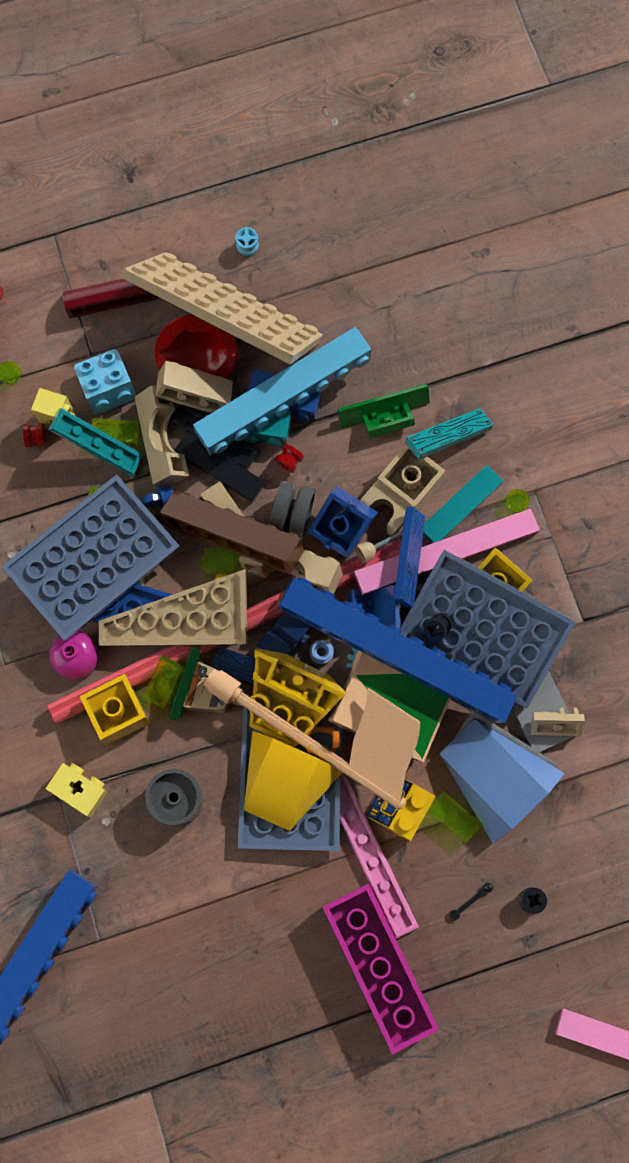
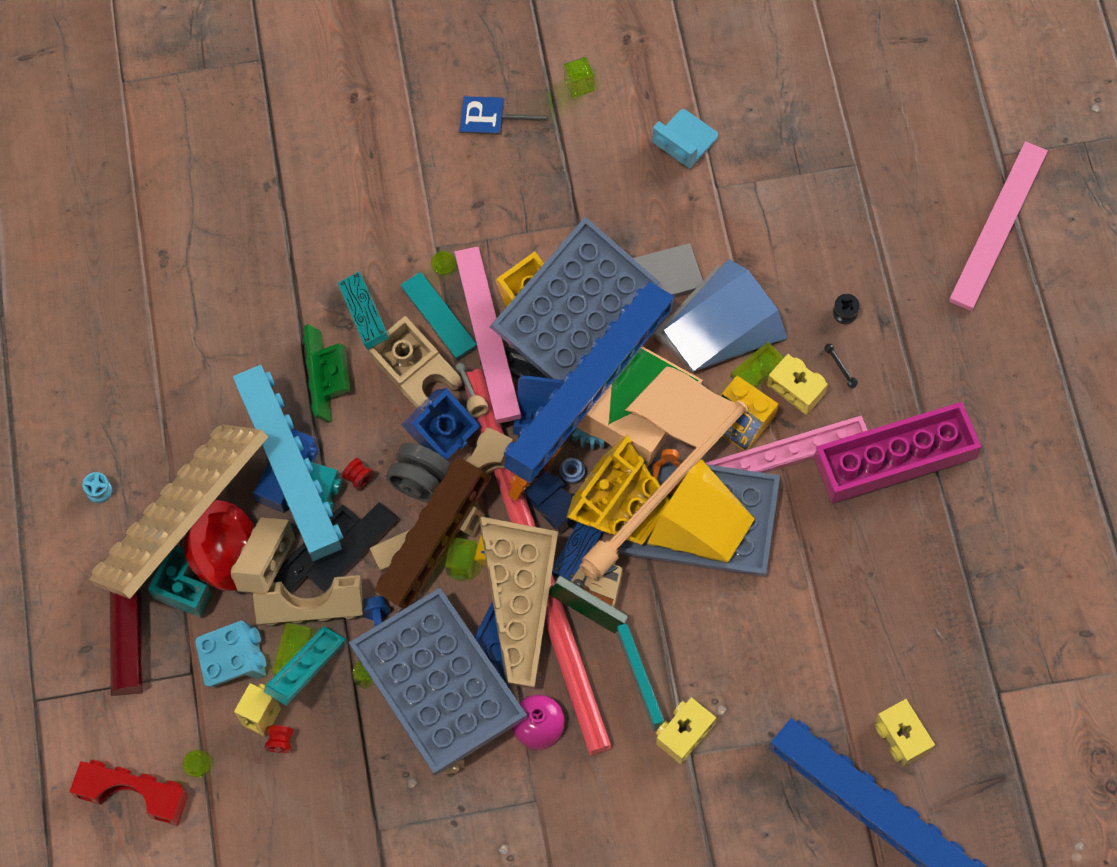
camera: 80 degrees left, 10 degrees down
yellow slope [79,674,150,746] -> none
clear neon green plate [144,655,185,710] -> none
dark grey wheel [145,769,204,827] -> none
blue tile [393,507,426,608] -> none
black piece [406,613,453,660] -> none
tan plate [530,707,585,736] -> none
none -> teal brick [148,545,212,618]
none -> teal tile [617,623,664,731]
none -> light yellow brick [767,354,828,415]
none -> light yellow brick [875,699,935,767]

